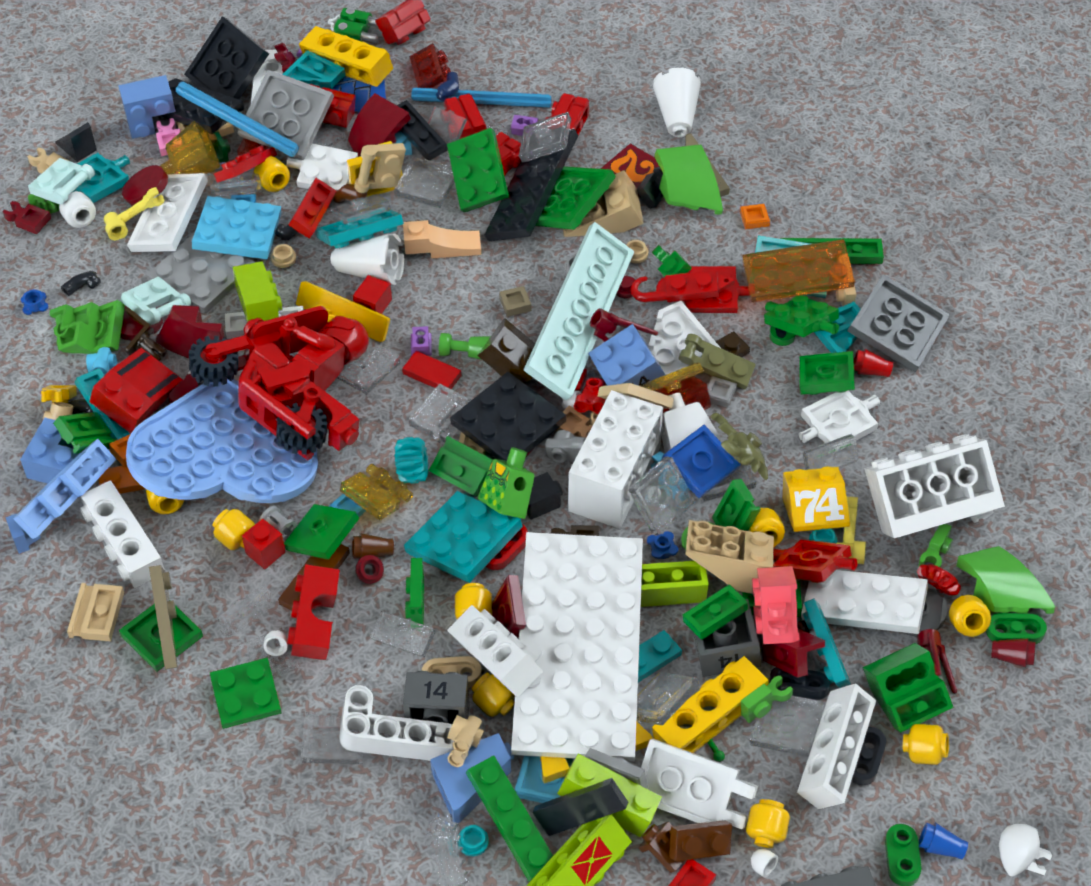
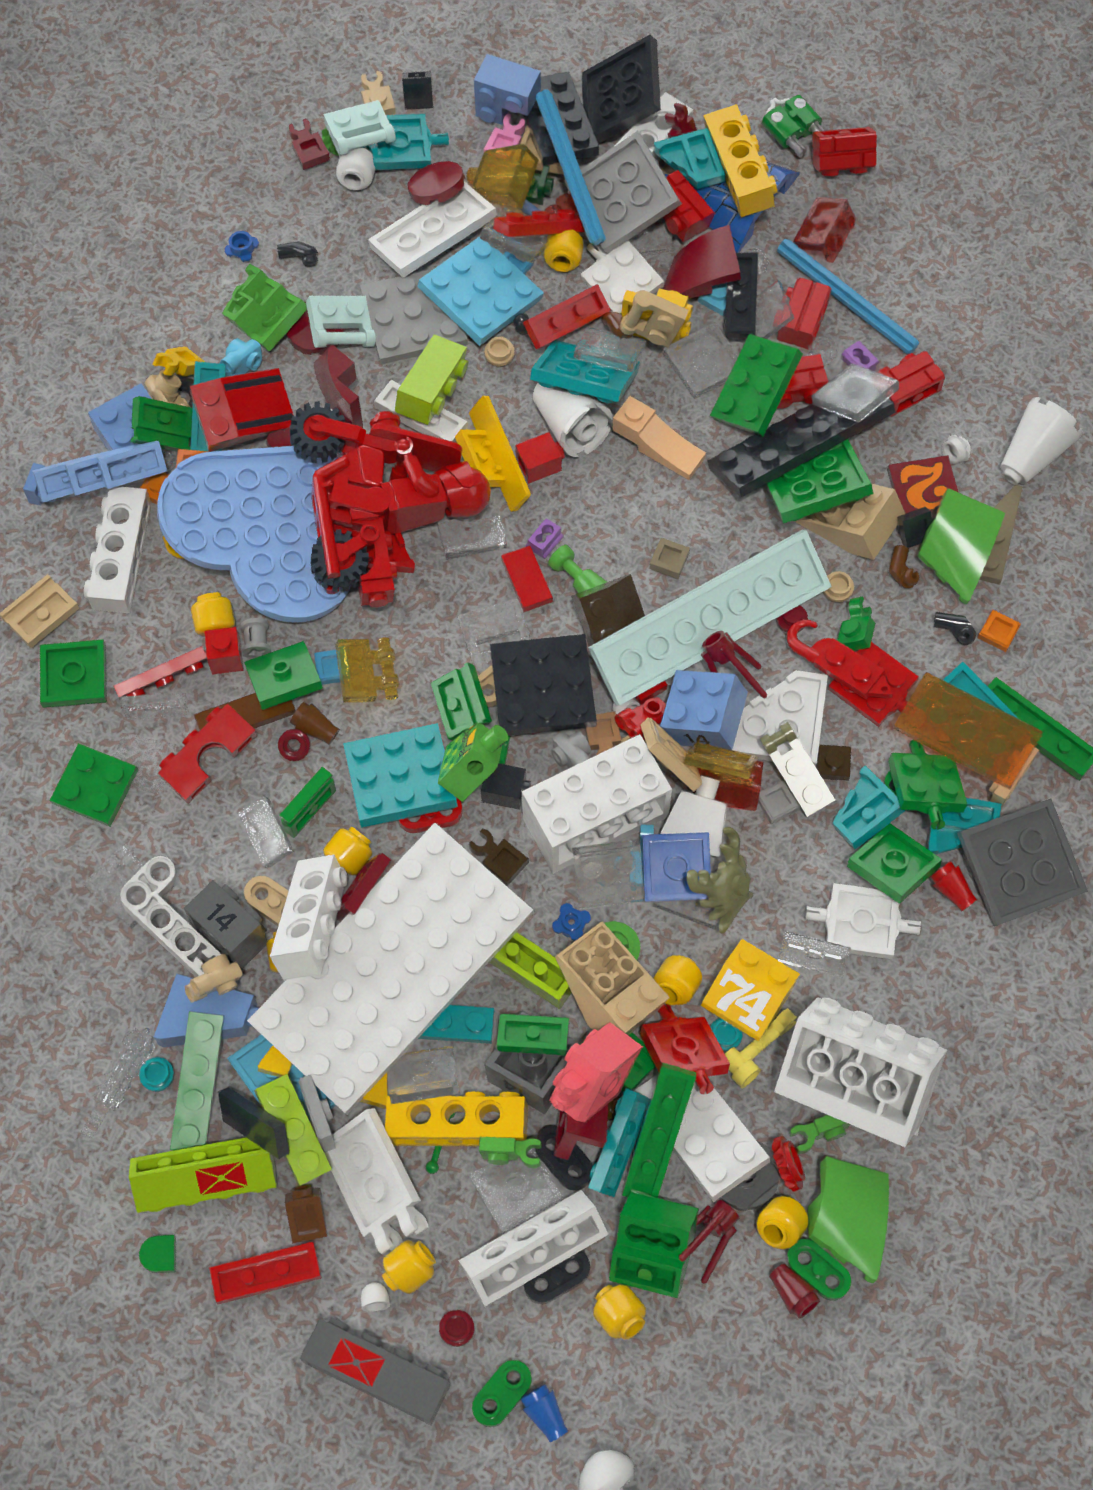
camera: 40 degrees right, 15 degrees up
light yellow brick [104,187,165,241] -> none
dark brown bracket [125,307,167,361] -> none
dark tan wing [149,565,178,670] -> none
white hinge [263,630,288,656] -> none
teal gear [394,437,429,484] -> none
dark blue arm [436,72,459,101] -> none
reddish brown plate [669,820,732,861] -> none
green plate [712,479,761,531] -> none
none -> plate [113,646,207,702]
none -> dark red plate [439,1310,475,1347]
none -> green plate [622,1062,696,1198]
none -> teal wing [833,765,906,849]
none -> reddish brown arm [889,545,919,588]
none -> black arm [933,612,976,645]
none -> white plate [942,435,971,464]

